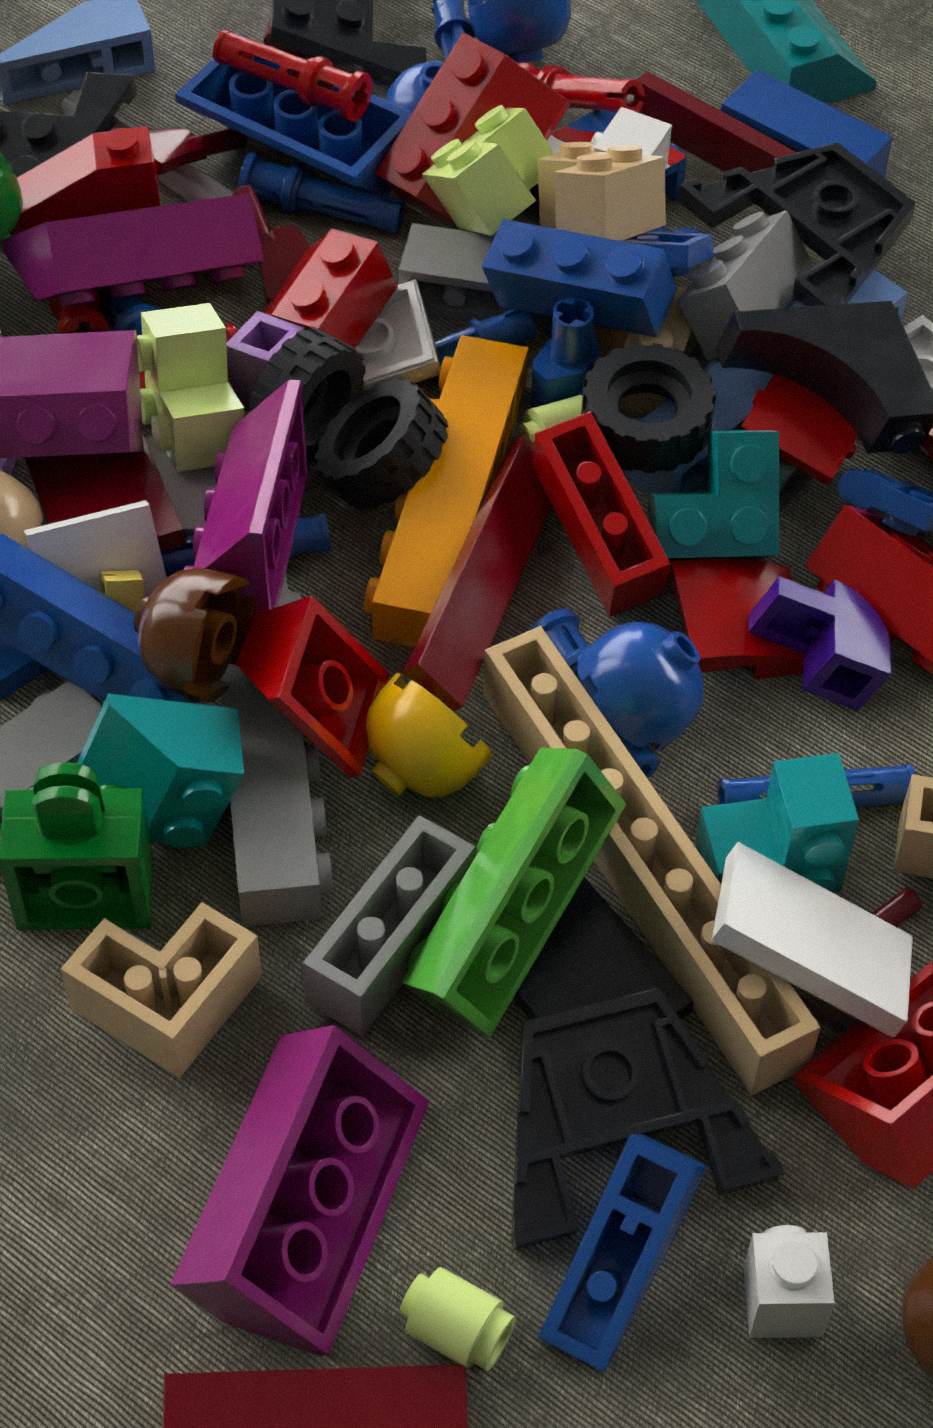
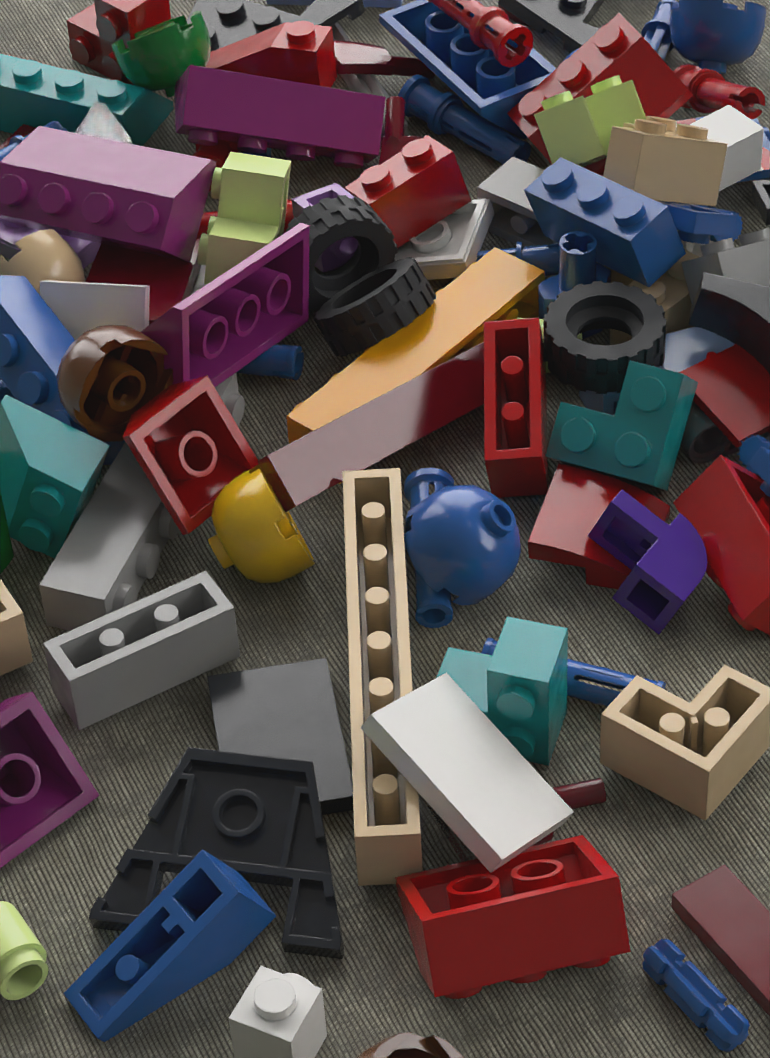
camera: 30 degrees right, 10 degrees down
bright green slope [401,748,626,1038] -> none

